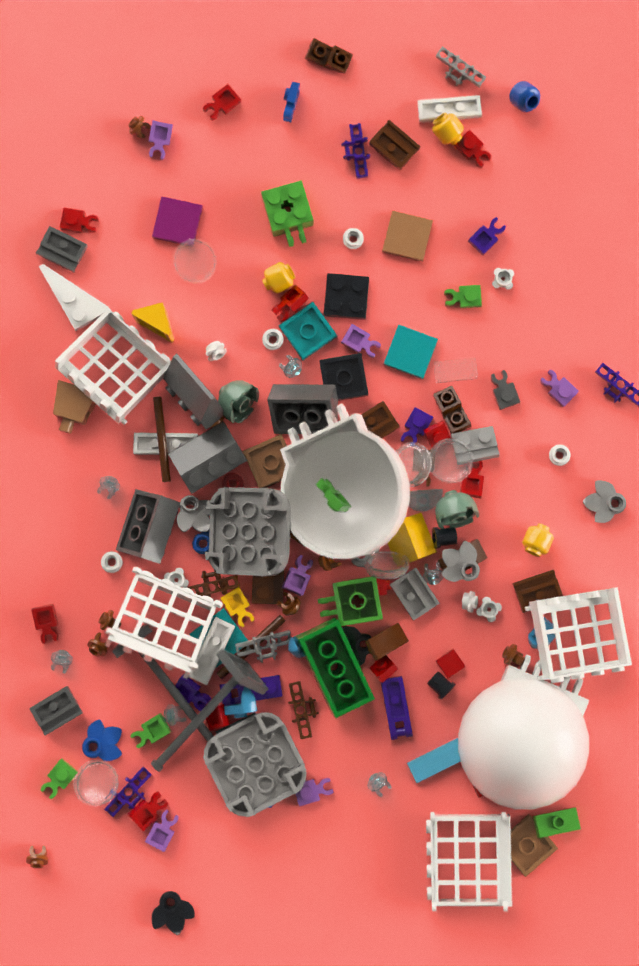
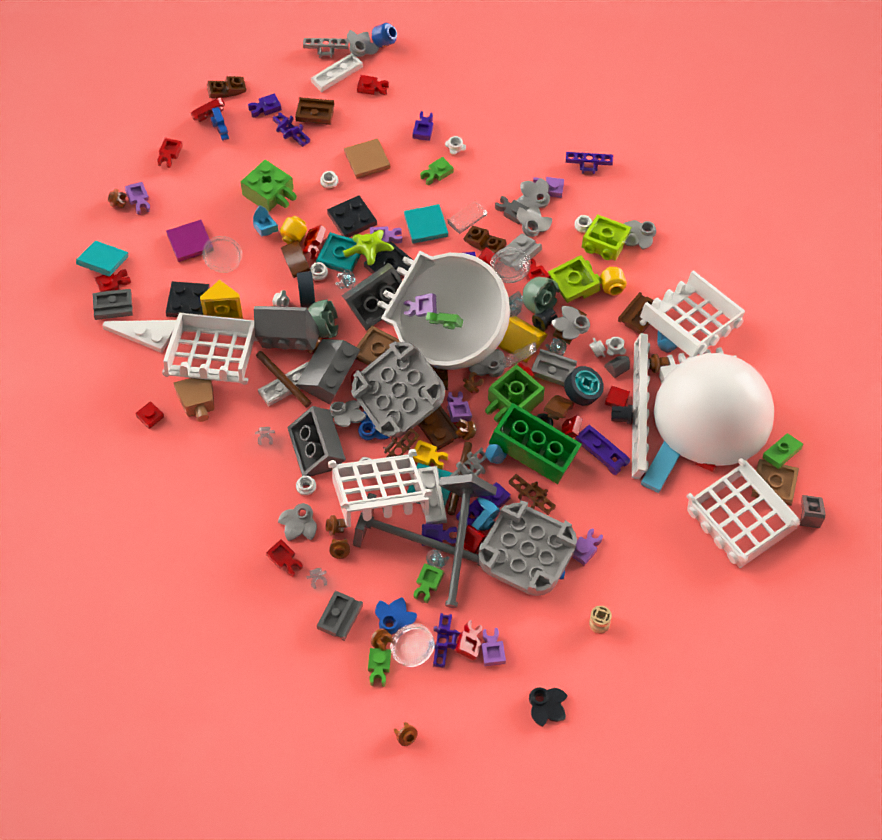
camera: 35 degrees left, 25 degrees down
clear light blue plate [367,772,392,797] -> none
yellow head [432,112,464,145] -> none
none -> teal tile [76,240,128,277]
none -> red plate [135,401,164,429]
none -> black plate [165,281,210,318]
none -> red plate [190,98,225,122]
none -> dark purple plate [248,93,282,118]
none -> dark azure plate [253,205,278,237]
none -> light grey plate [278,503,317,541]
none -> reddish brown slope [281,240,311,278]
none -> black wheel [297,271,316,308]
none -> lime animal [343,229,394,265]
none -> light grey plate [347,30,379,57]
none -> dark orange plate [371,628,394,651]
none -> medium lavender plate [404,293,437,317]
none -> light grey plate [516,178,550,208]
none -> light grey plate [517,205,552,237]
none -> lime plate [548,255,602,303]
none -> black wheel [564,366,604,406]
none -> lime plate [581,214,632,261]
none -> tan wheel [589,605,612,634]
none -> dark grey slope [604,356,630,379]
none -> white plate [631,333,650,480]
none -> slope [800,495,826,528]

